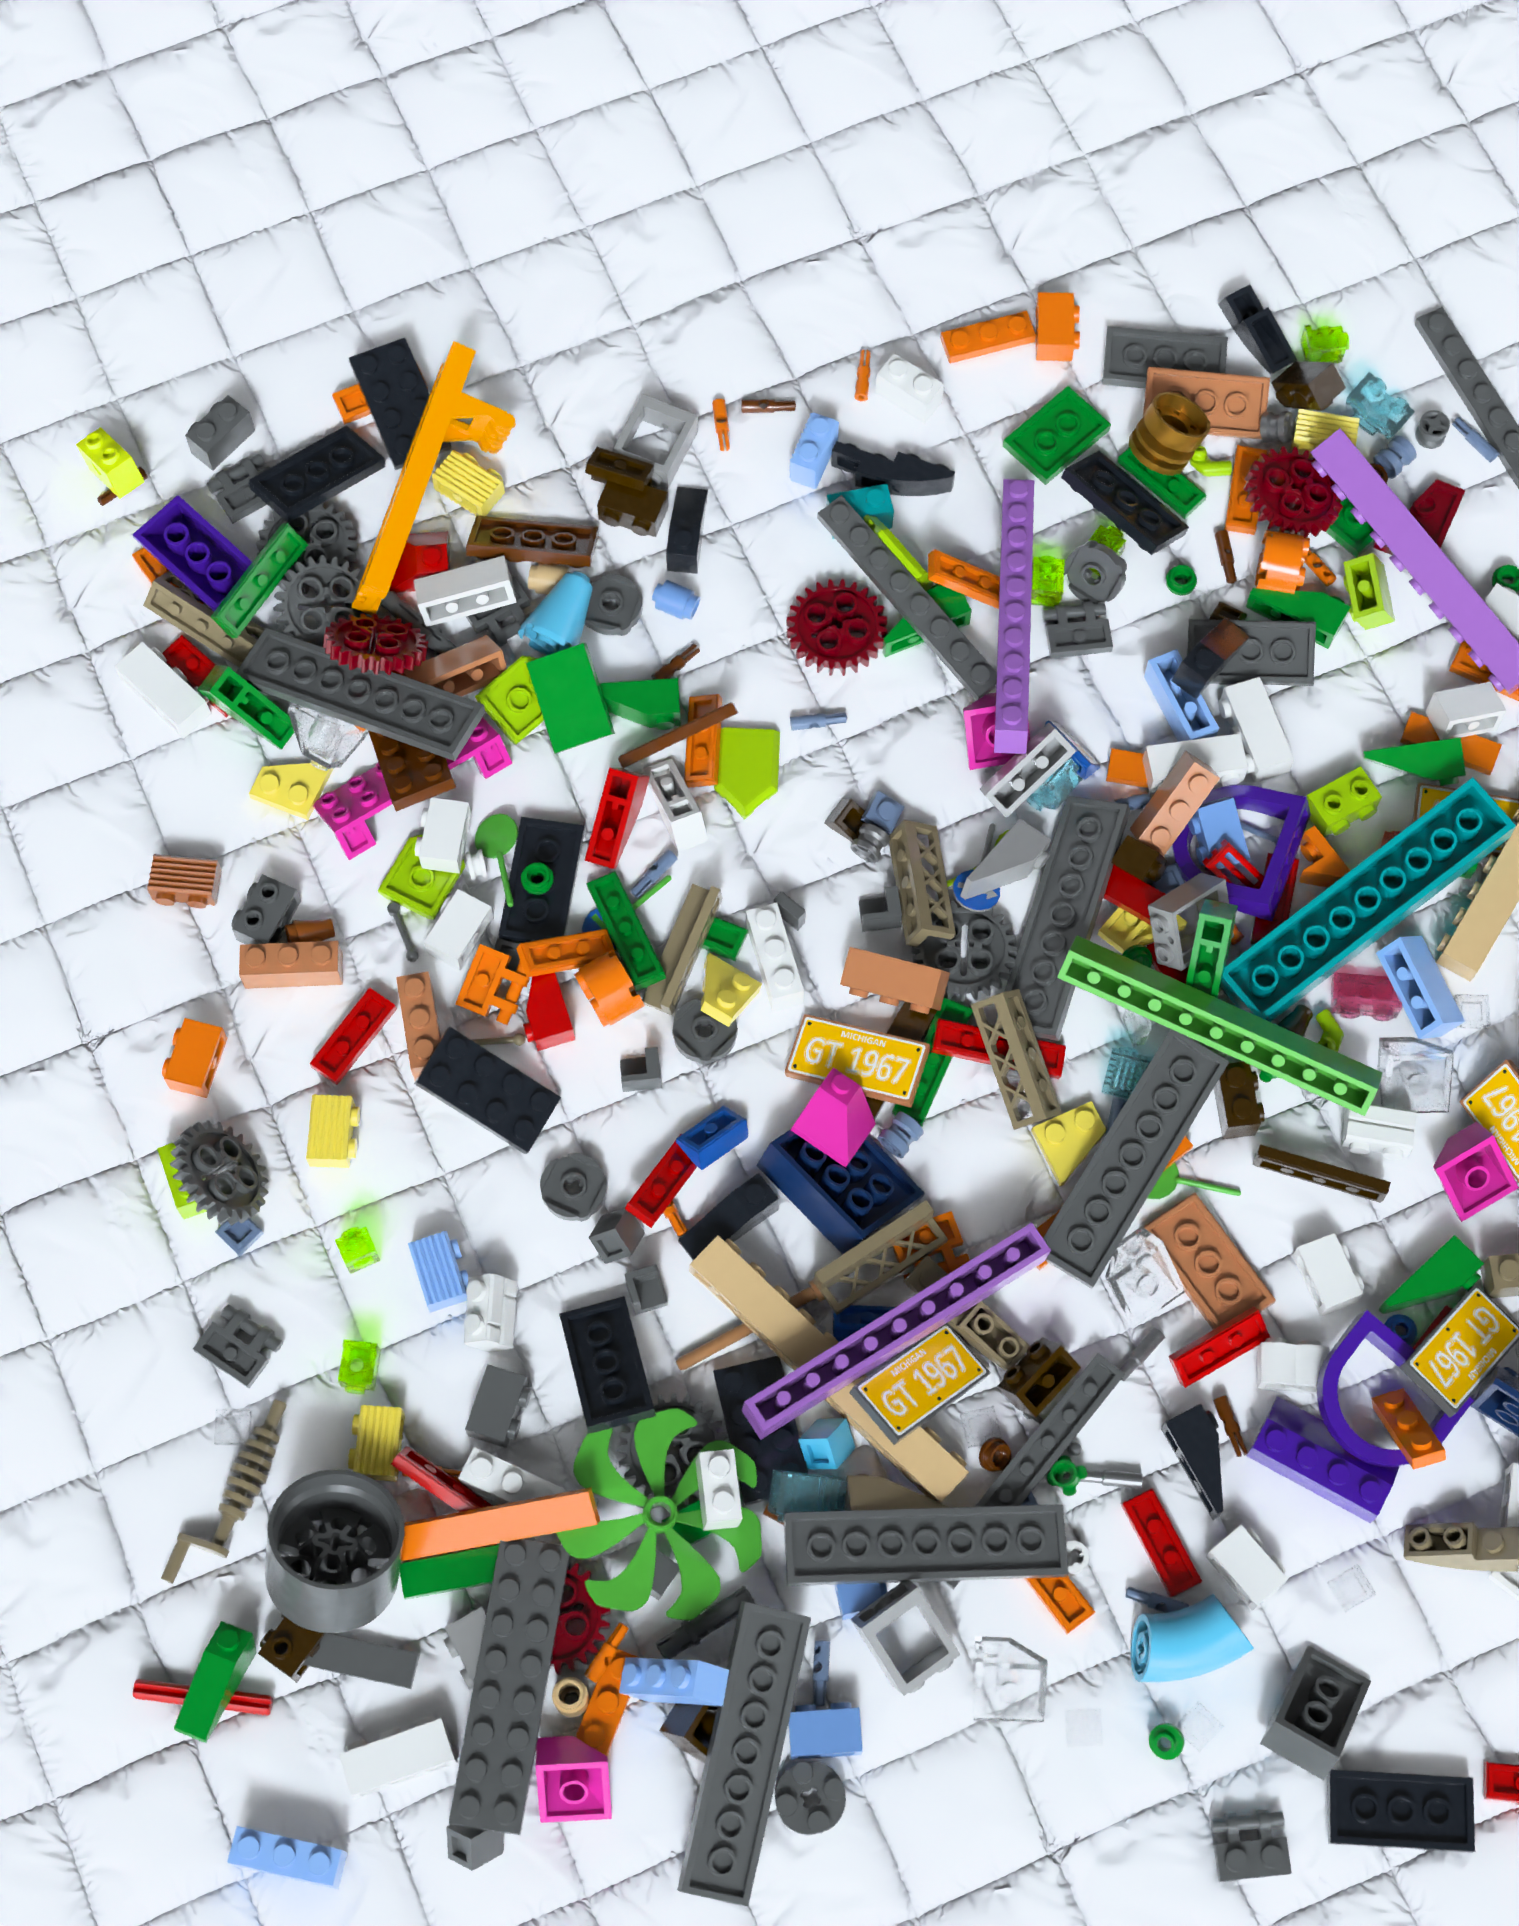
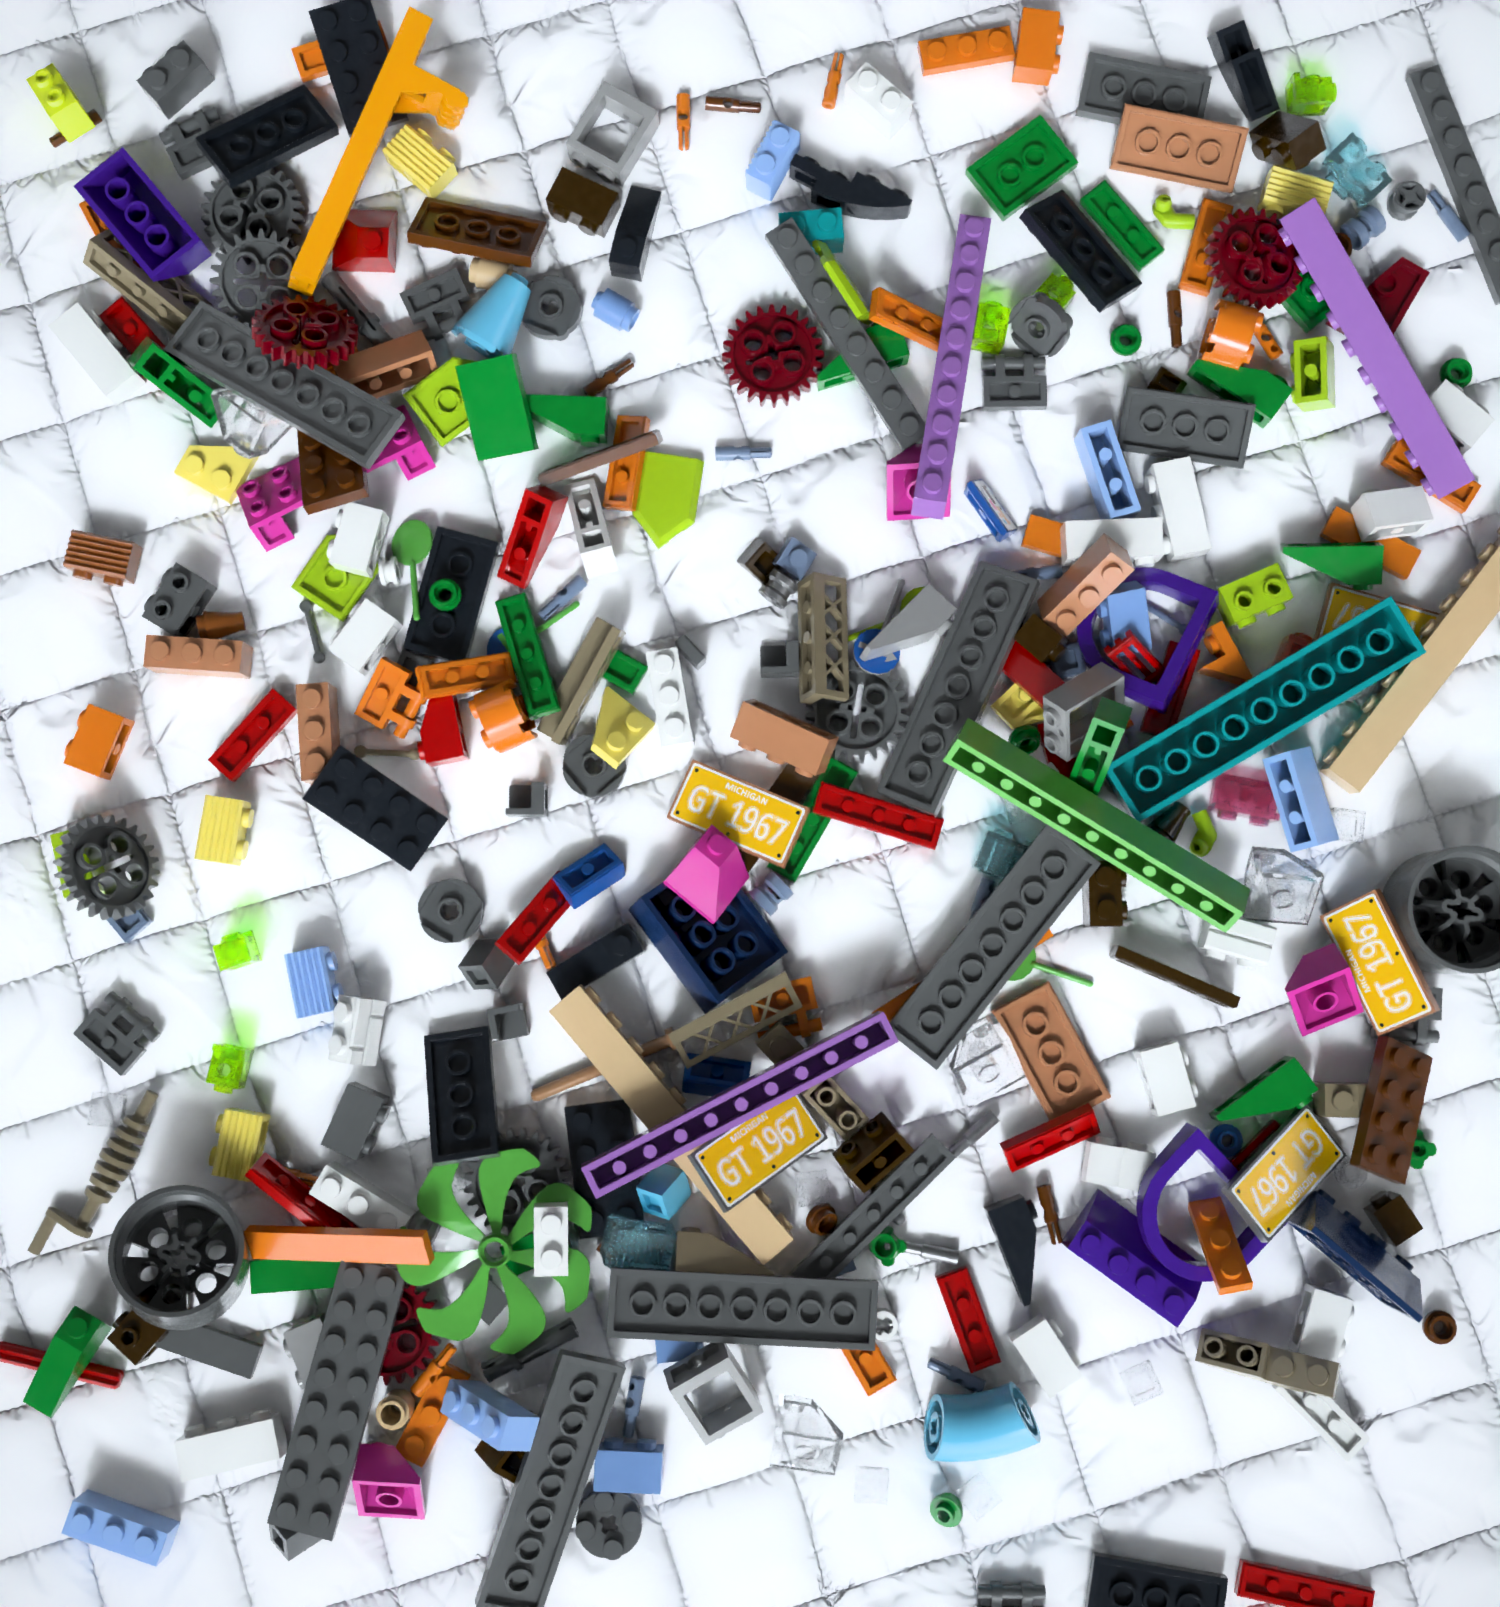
camera: 10 degrees right, 15 degrees up
green tile [210,523,309,638] -> none
white brick [414,556,517,627] -> none
dark brown panel [585,447,654,491] -> none
dark tan fence [971,989,1062,1130] -> none
light grey brick [980,723,1076,818] -> none
clear light blue cylinder [1026,758,1082,811] -> none
light yellow wing [1031,1101,1107,1186] -> none
pearl gold wheel [1129,392,1210,476] -> none
black slope [1171,618,1250,700] -> none
flat silver wheel [1260,411,1294,443] -> none
dark grey slope [1260,1645,1372,1780] -> none

